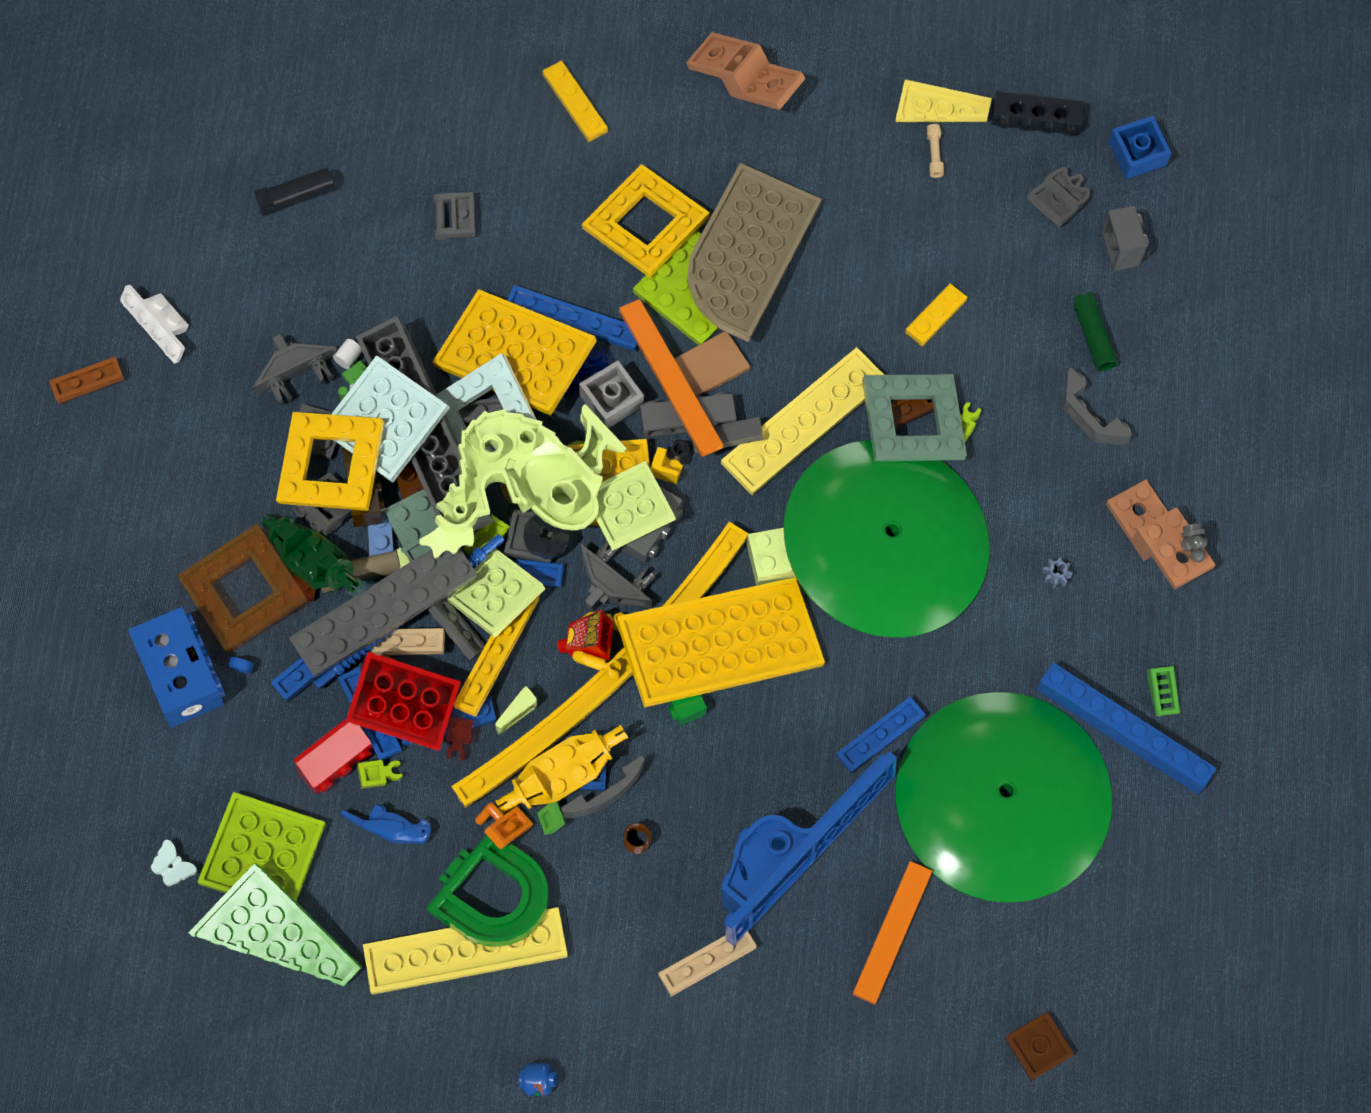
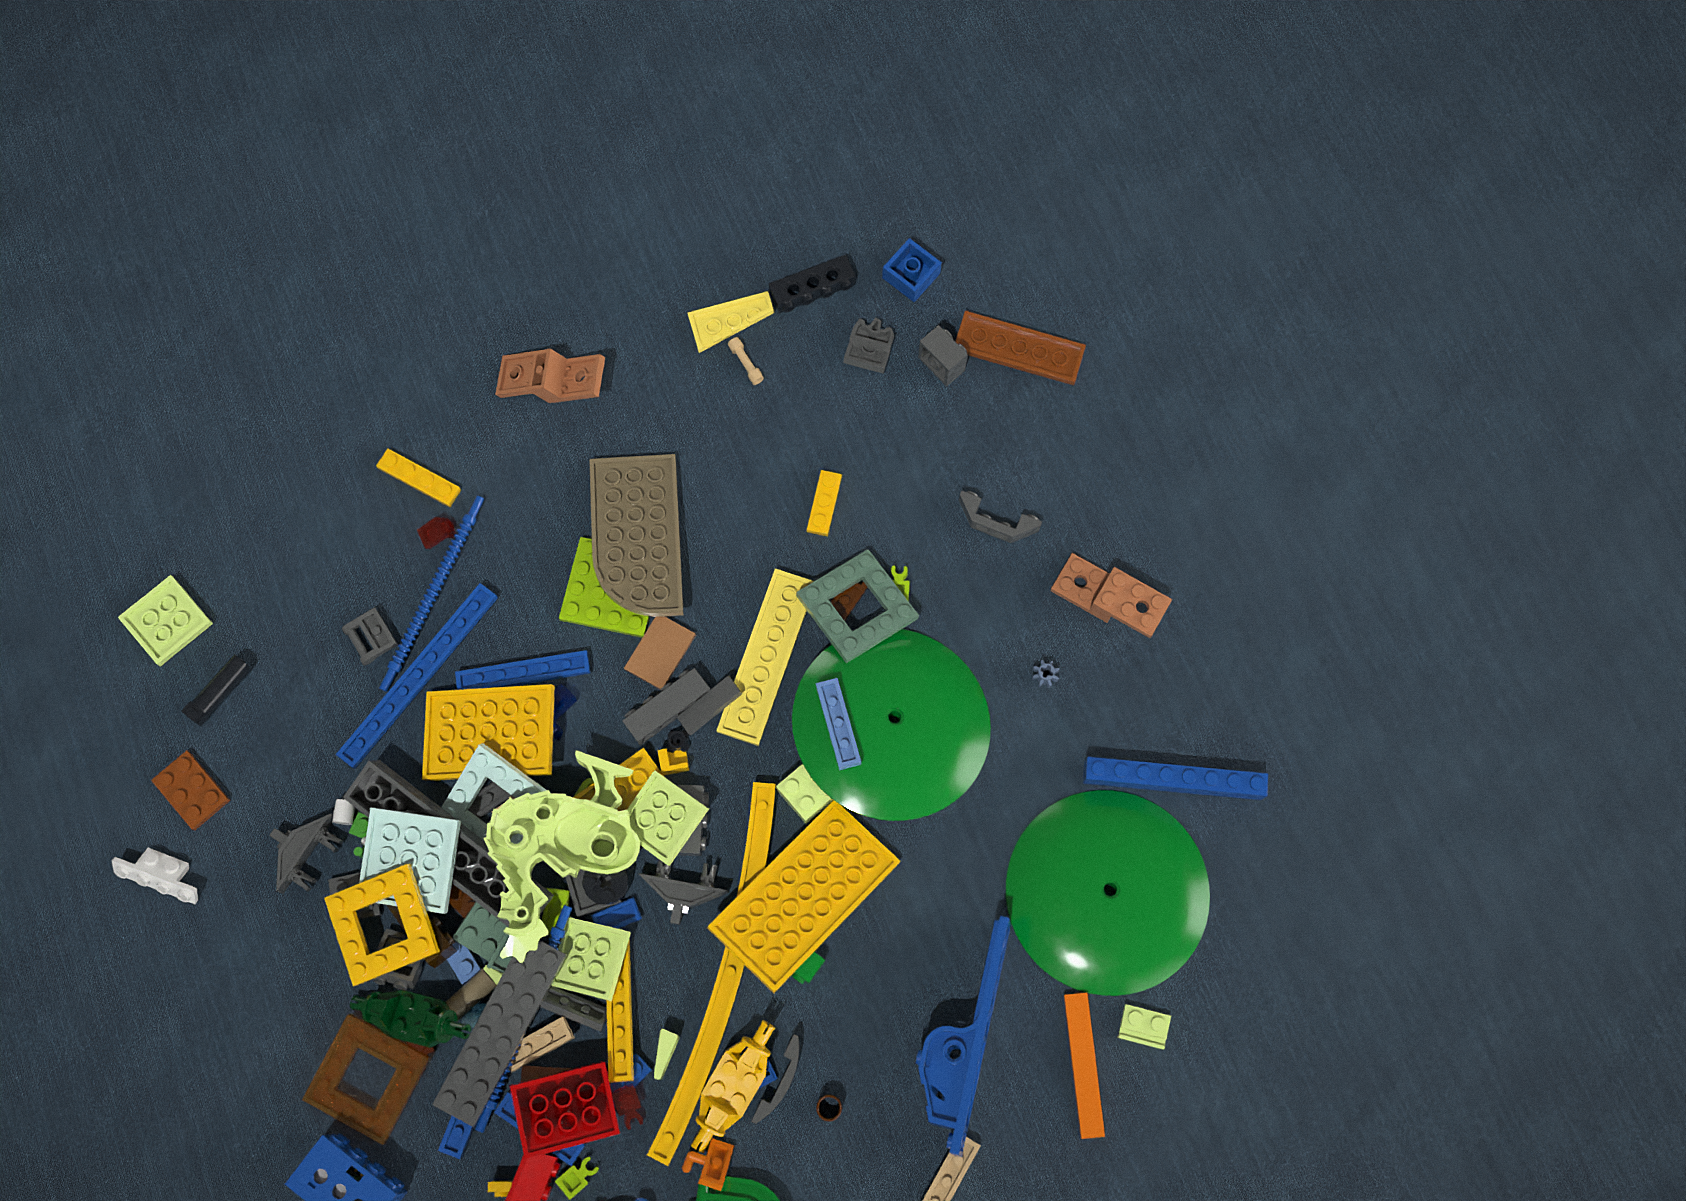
camera: 25 degrees left, 5 degrees up
dark orange plate [49,357,124,404] -> none
blue tile [228,657,254,674] -> none
bright green plate [537,802,565,835] -> none
torso [557,610,624,679] -> none
light grey brick [579,361,644,428] -> none
yellow plate [582,164,710,278] -> none
orange tile [619,299,723,457] -> none
blue plate [836,696,926,774] -> none
reddish brown plate [1004,1012,1074,1081] -> none
dark green piece [1073,291,1118,372] -> none
bright green slope [1147,666,1180,716] -> none
dark grey piece [1181,523,1207,563] -> none
none -> yellowish green plate [118,575,213,666]
none -> dark orange plate [151,750,231,831]
none -> blue plate [336,583,498,769]
none -> blue hose [379,496,485,692]
none -> clear red bracket [417,517,456,549]
none -> yellow plate [487,1181,513,1197]
none -> medium blue plate [816,678,861,770]
none -> dark orange plate [955,311,1086,385]
none -> yellowish green plate [1117,1004,1171,1050]

